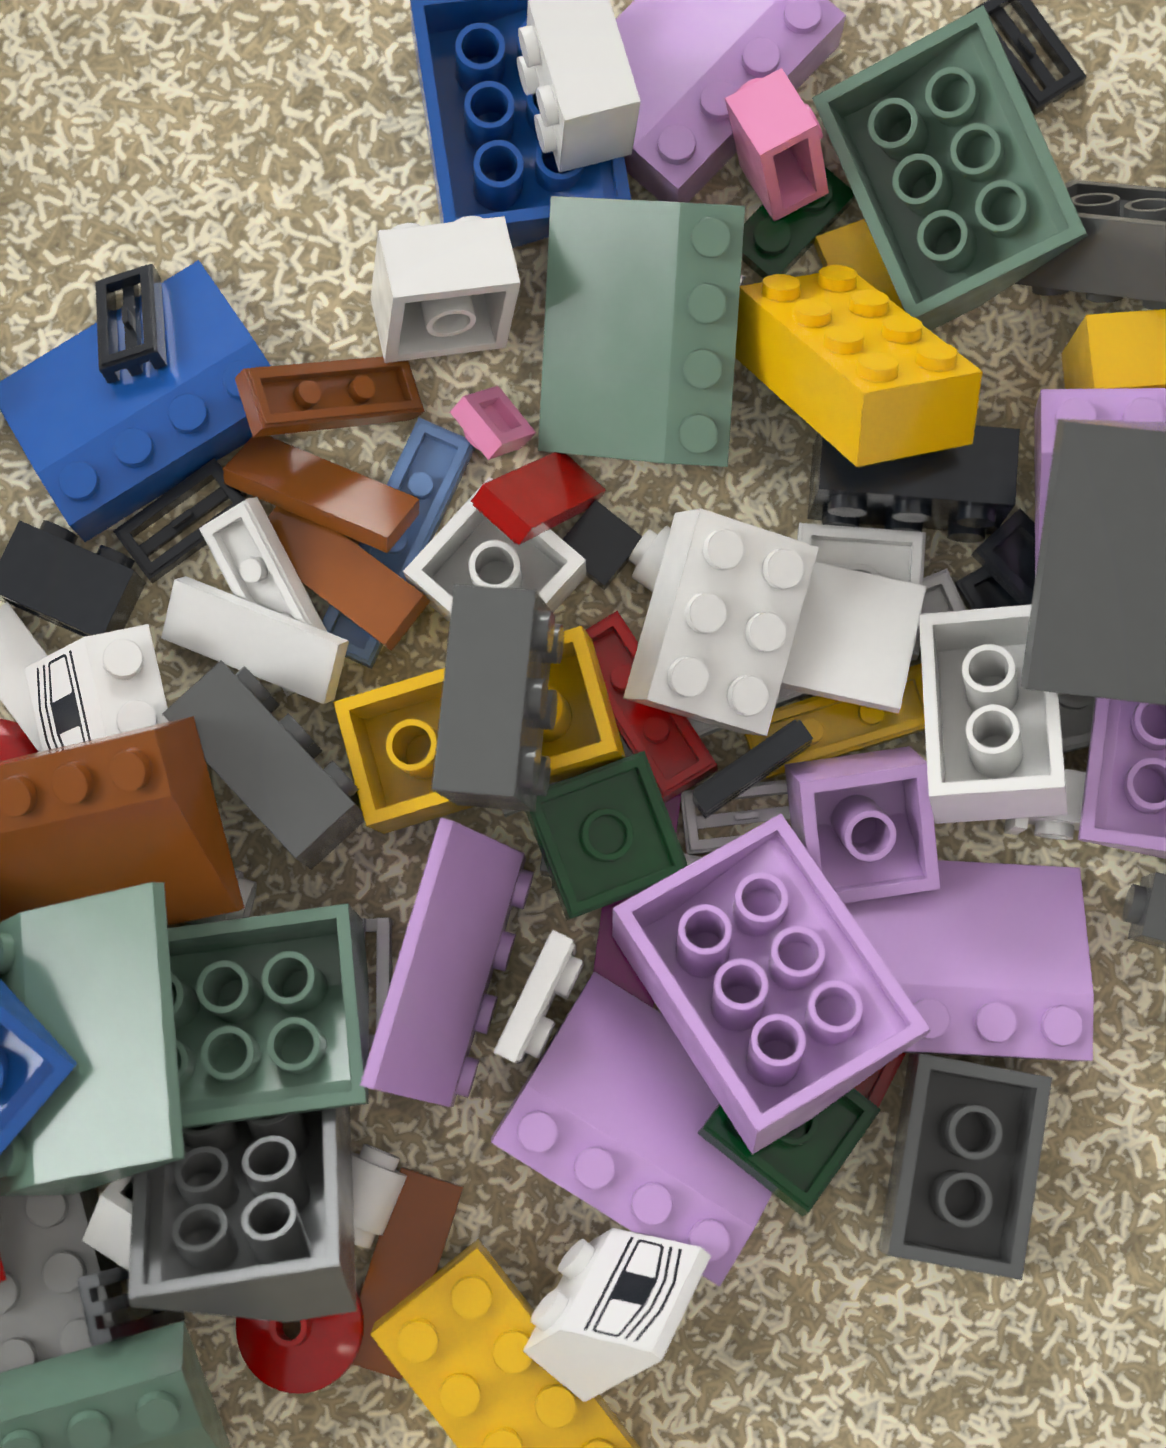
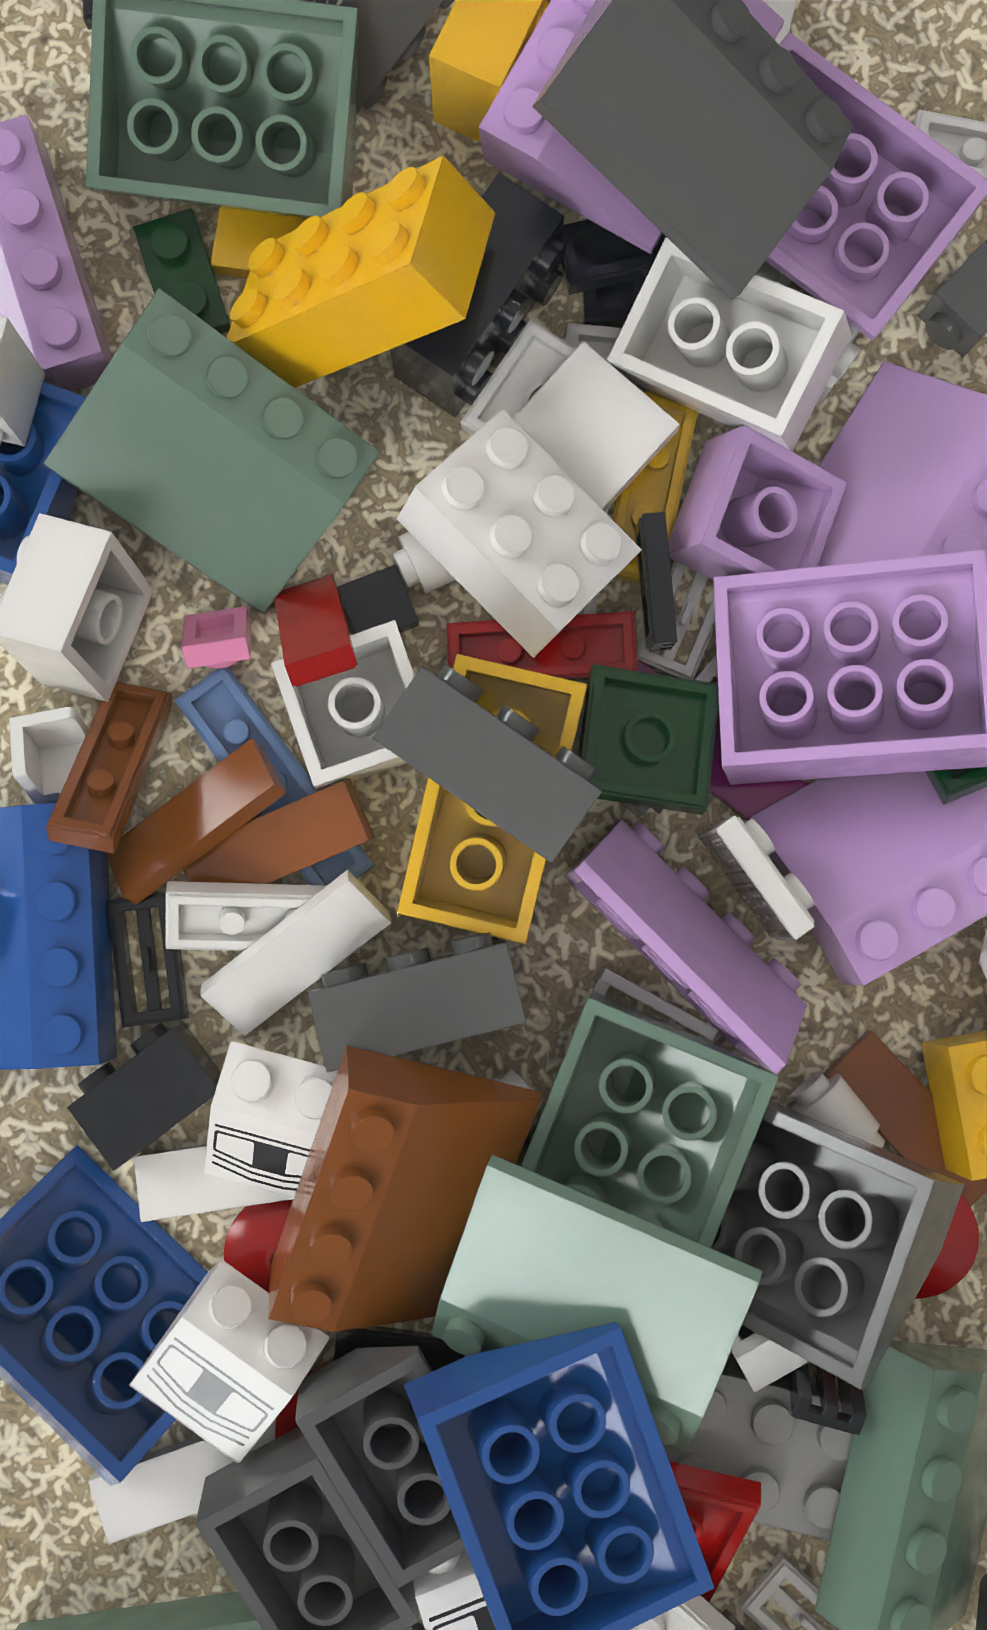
camera: 65 degrees left, 5 degrees up
bright pink brick [725,68,829,222] -> none
none -> white panel [9,707,88,804]

